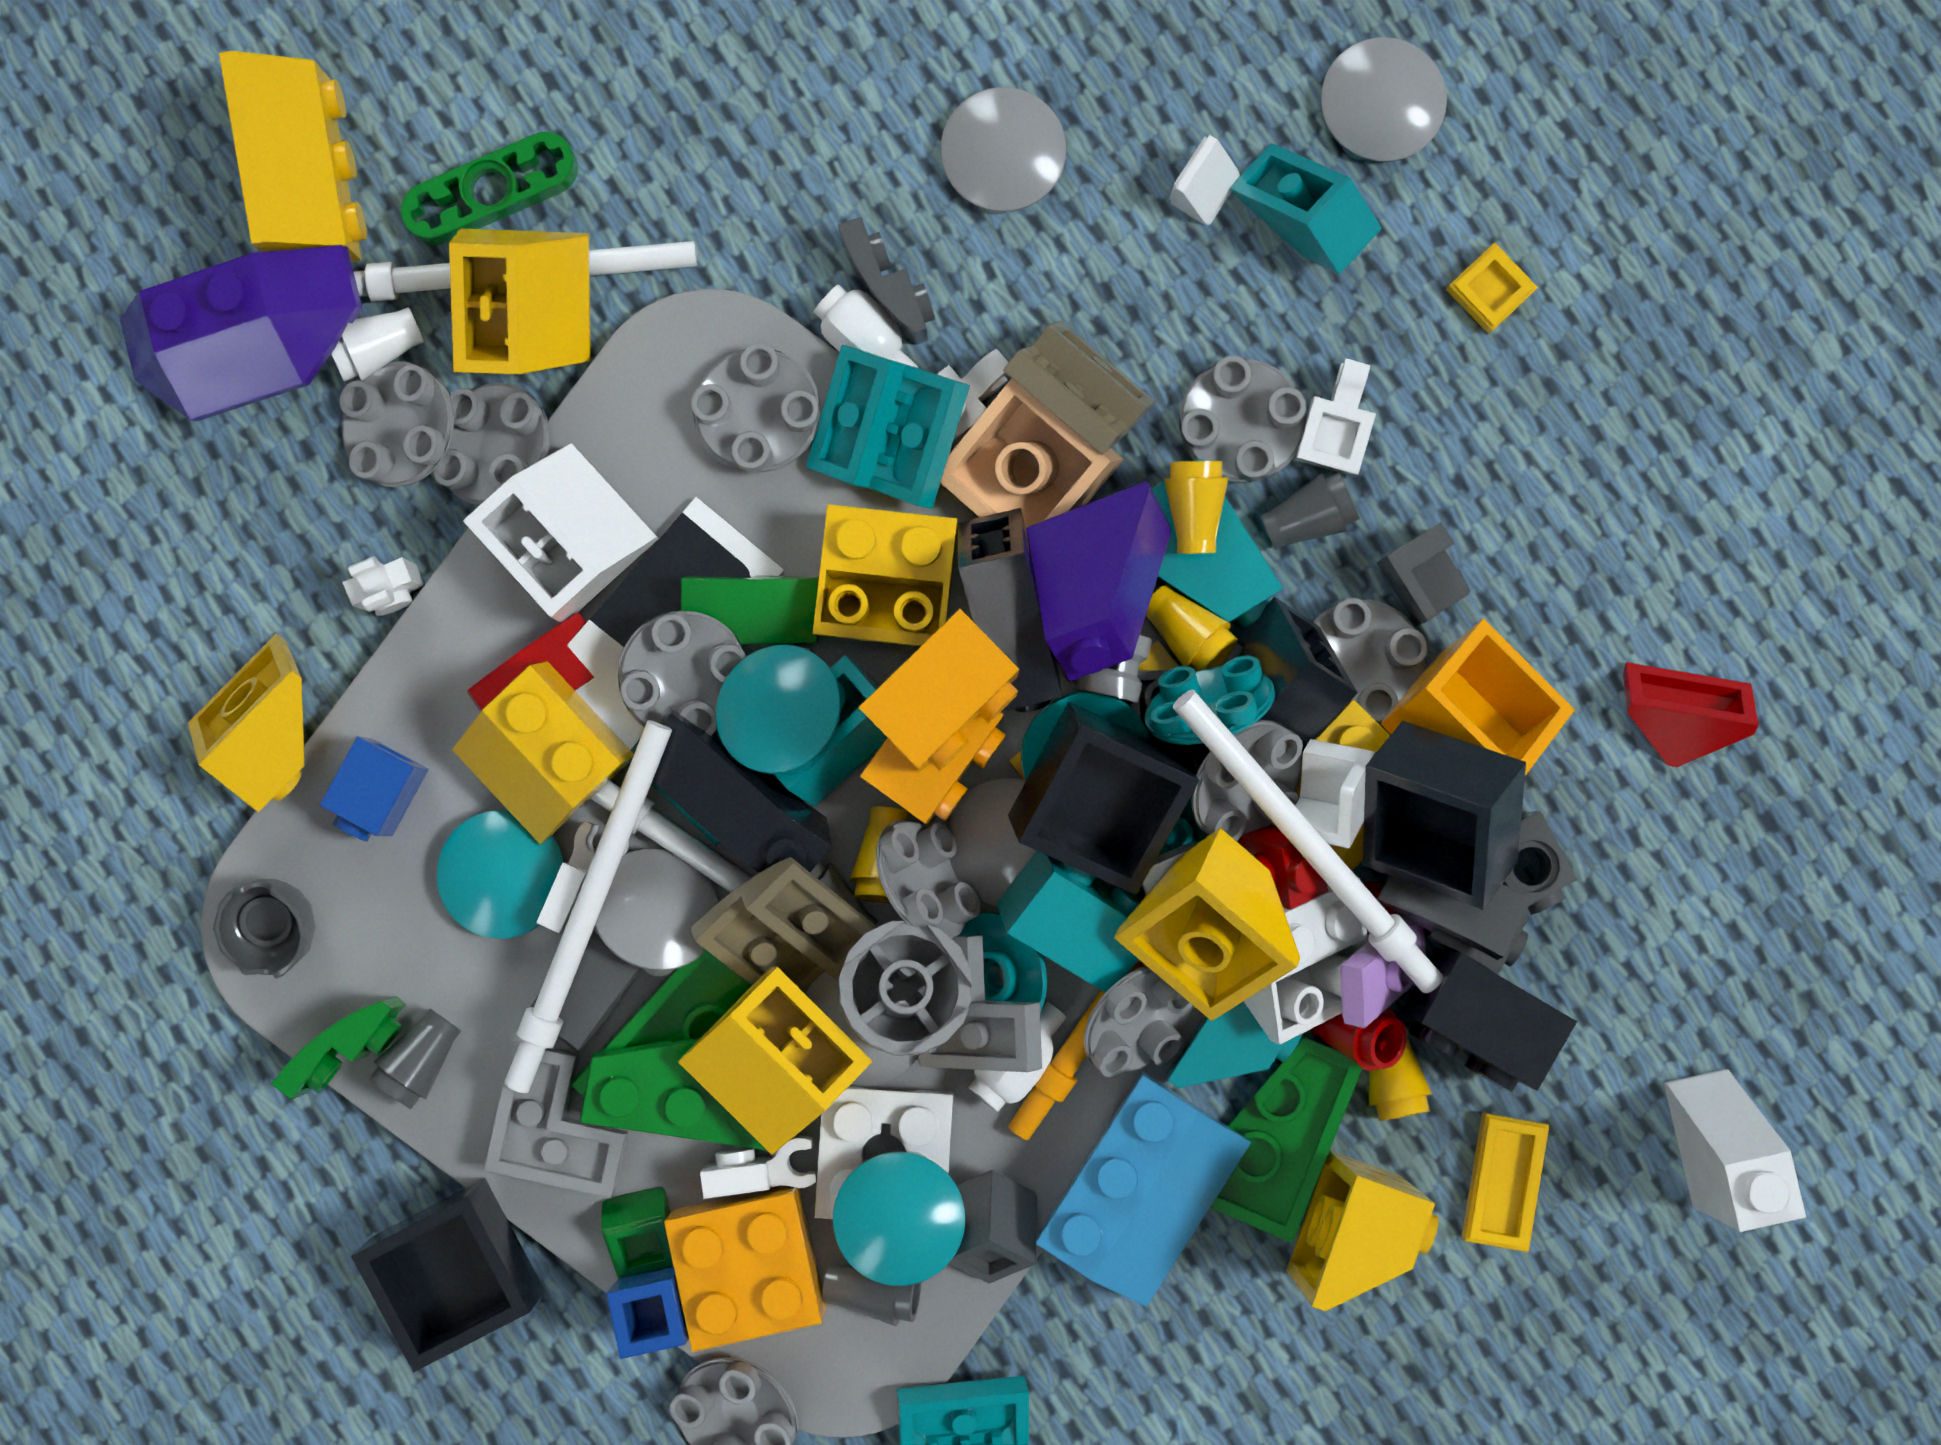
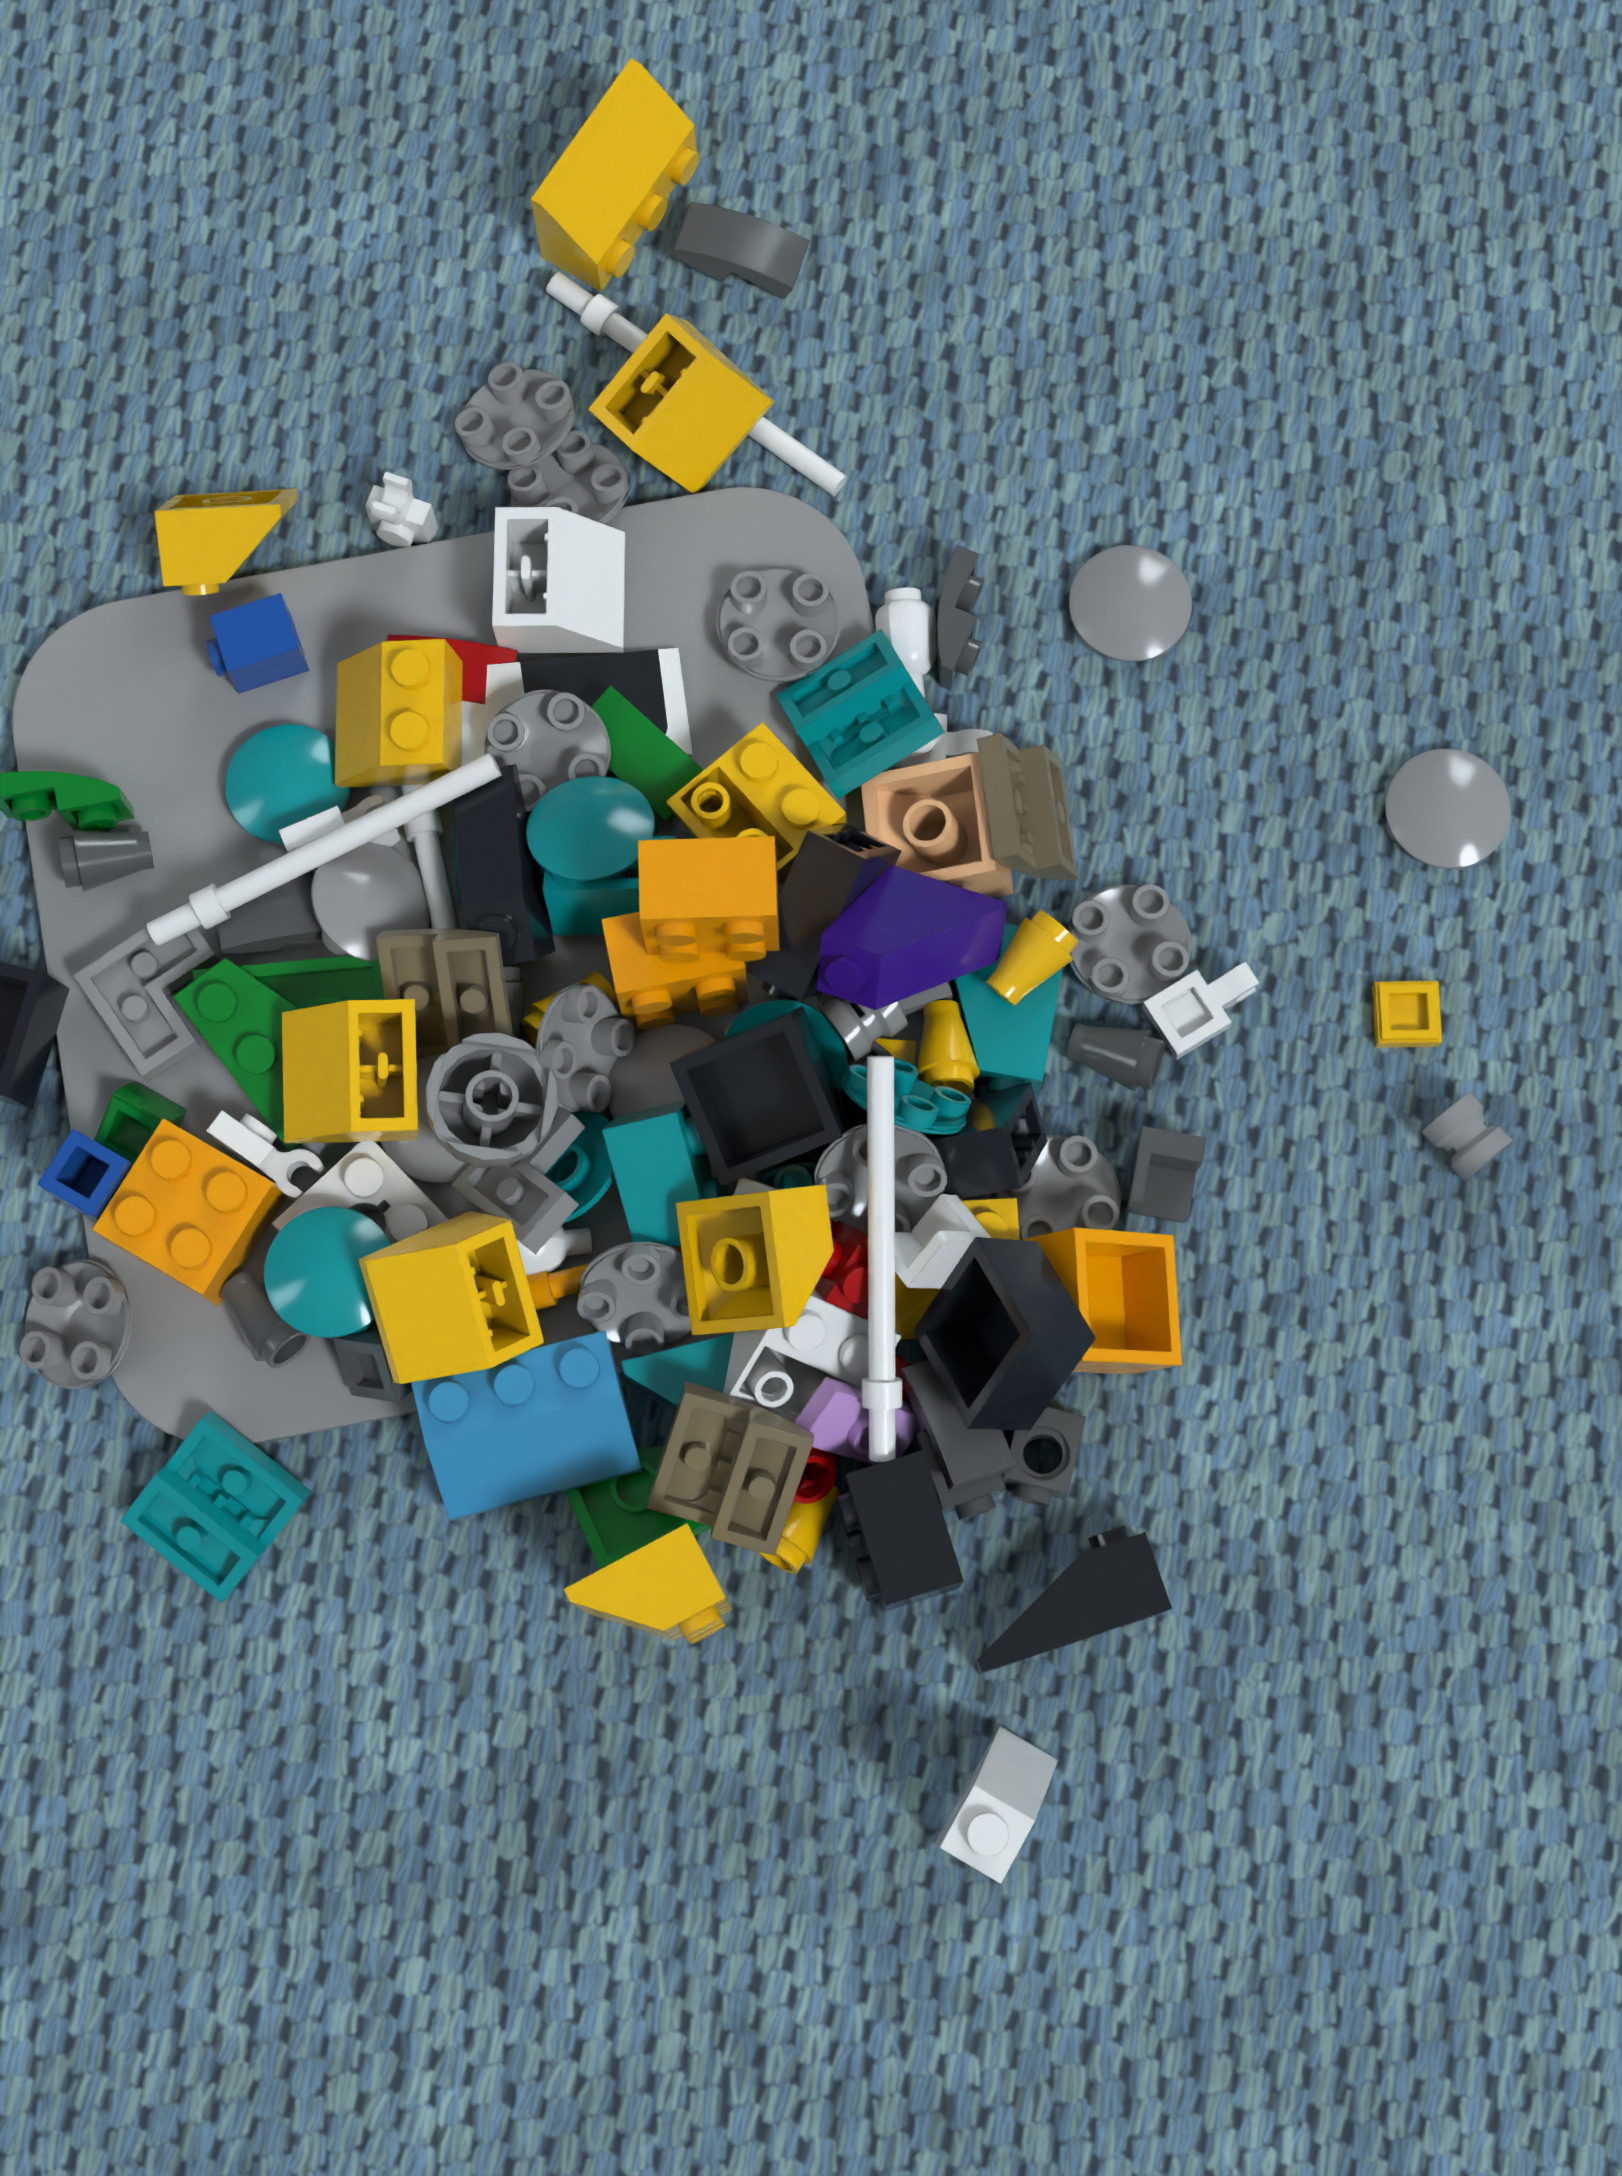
camera: 40 degrees right, 10 degrees down
dark purple wedge [120,245,363,421] -> none
dark grey hair [213,879,316,978] -> none
white cone [331,307,424,381] -> none
green beam [401,132,578,245] -> none
white slope [1170,135,1240,225] -> none
teal slope [1230,143,1382,275] -> none
yellow tile [1461,1112,1549,1252] -> none
red slope [1623,662,1759,767] -> none
none -> yellow slope [358,1211,545,1384]
none -> dark tan slope [647,1381,814,1556]
none -> dark grey slope [670,202,810,299]
none -> black slope [975,1526,1172,1675]
none -> light grey wheel [1422,1092,1513,1181]

